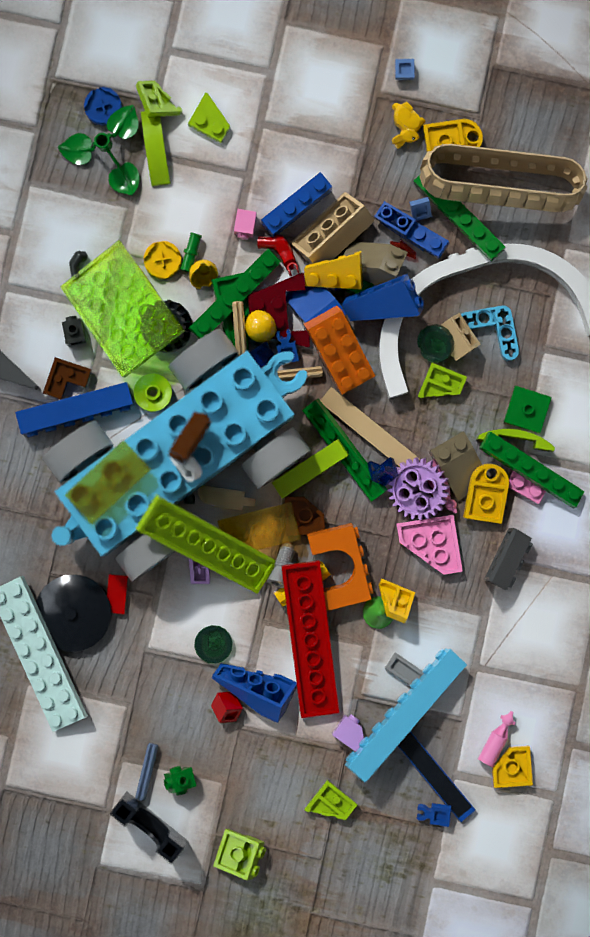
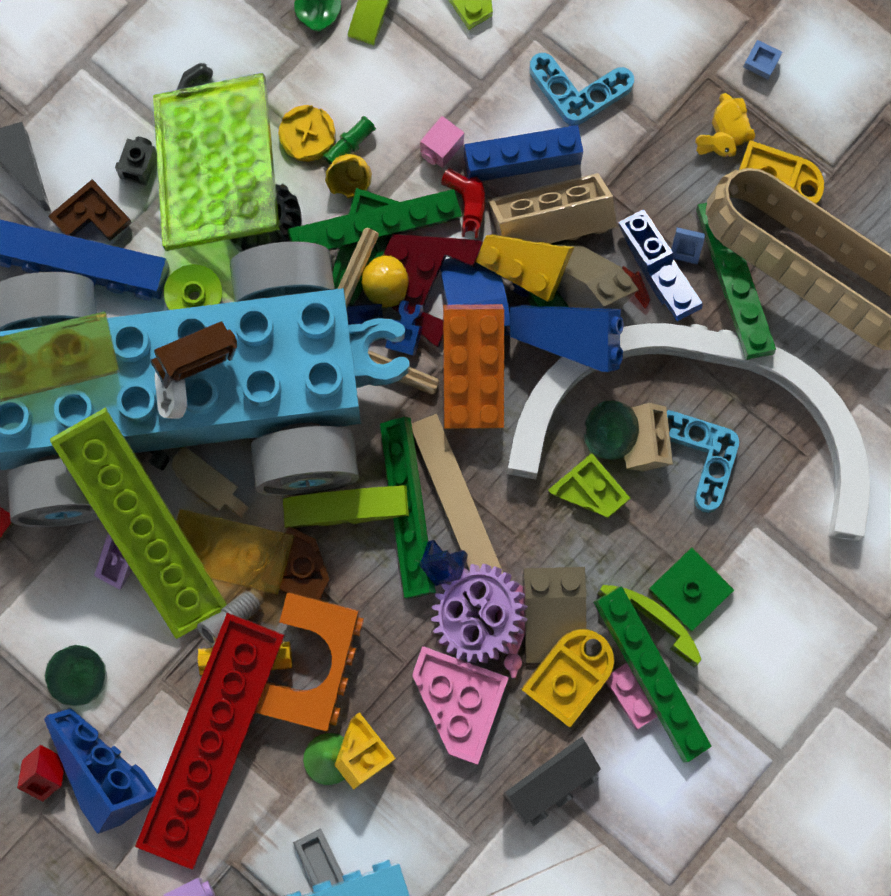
camera: 30 degrees right, 10 degrees down
none -> medium azure beam [529,53,634,126]

